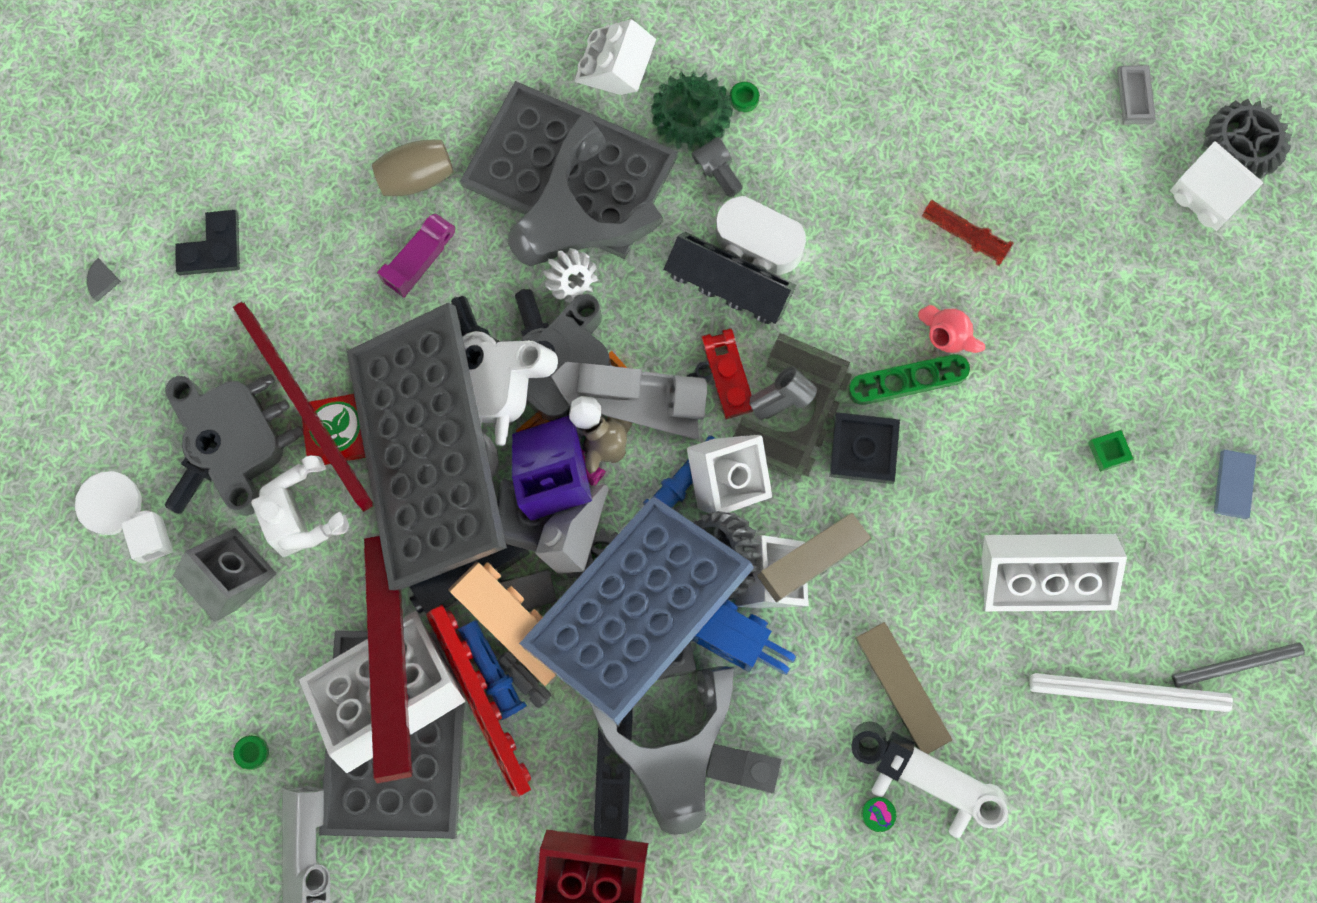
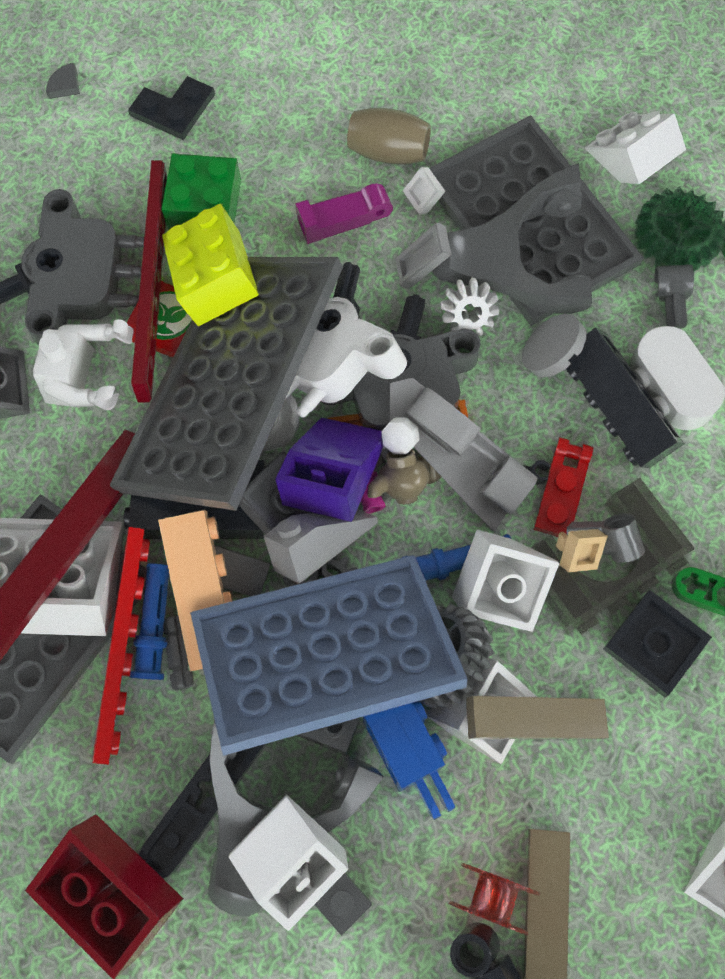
camera: 30 degrees right, 5 degrees down
none -> green brick [162,153,241,230]
none -> neon yellow brick [162,203,259,327]
none -> white slope [229,794,348,931]
none -> light grey tile [395,223,452,288]
none -> white tile [403,167,445,215]
none -> clear red piece [449,863,540,935]
none -> light grey tile [522,313,586,378]
none -> tan tile [556,529,608,572]

